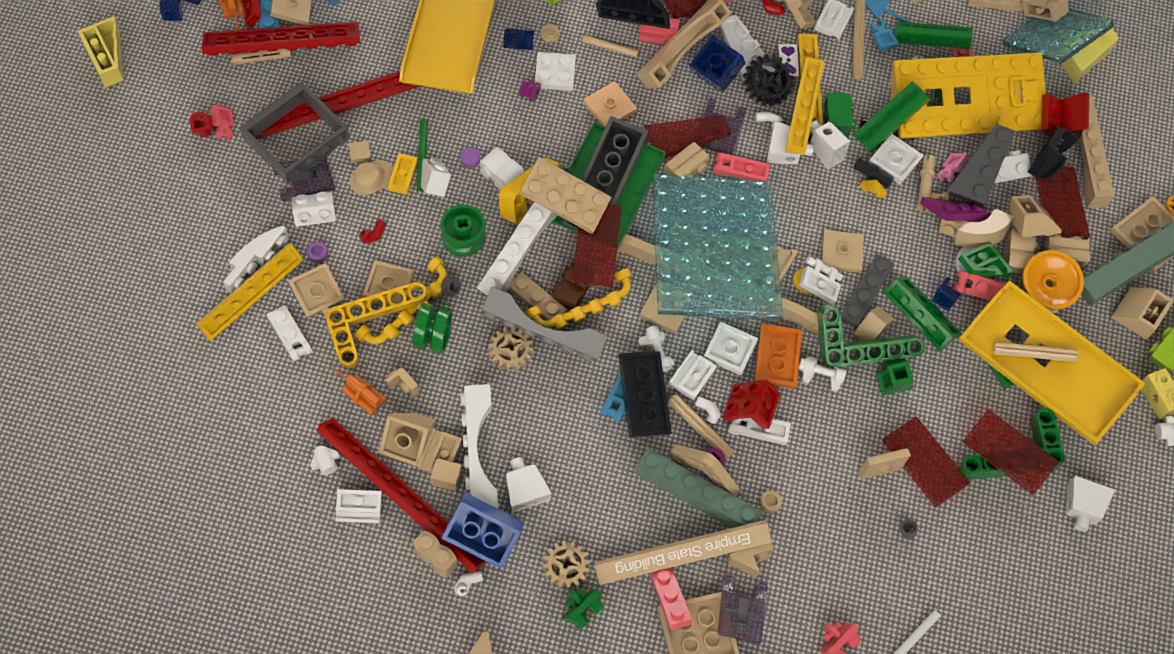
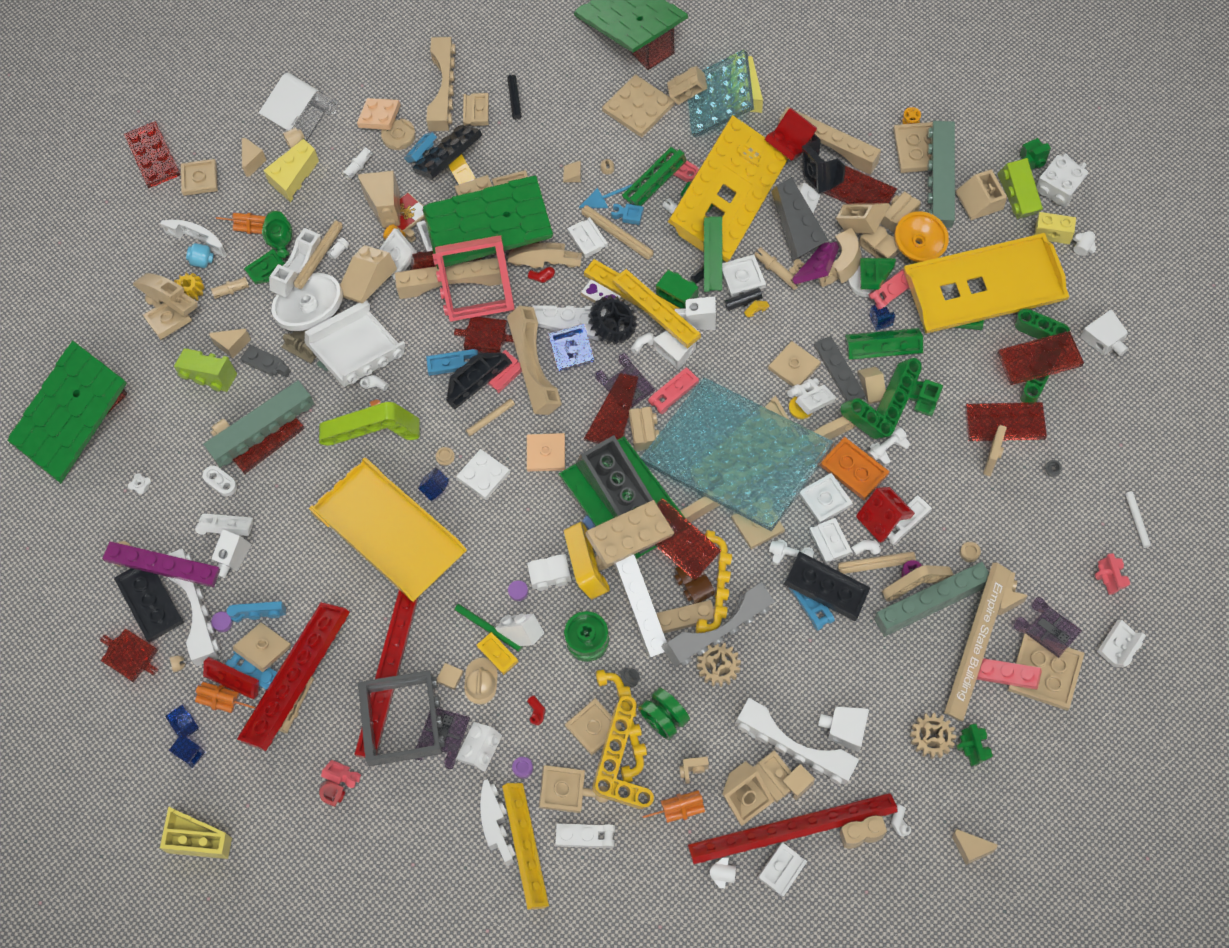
camera: 45 degrees left, 0 degrees up
blue brick [442,492,524,569] -> none
magenta wheel [519,78,541,102] -> none
bright pink plate [937,153,970,182] -> none
tan axle [993,342,1078,362] -> none

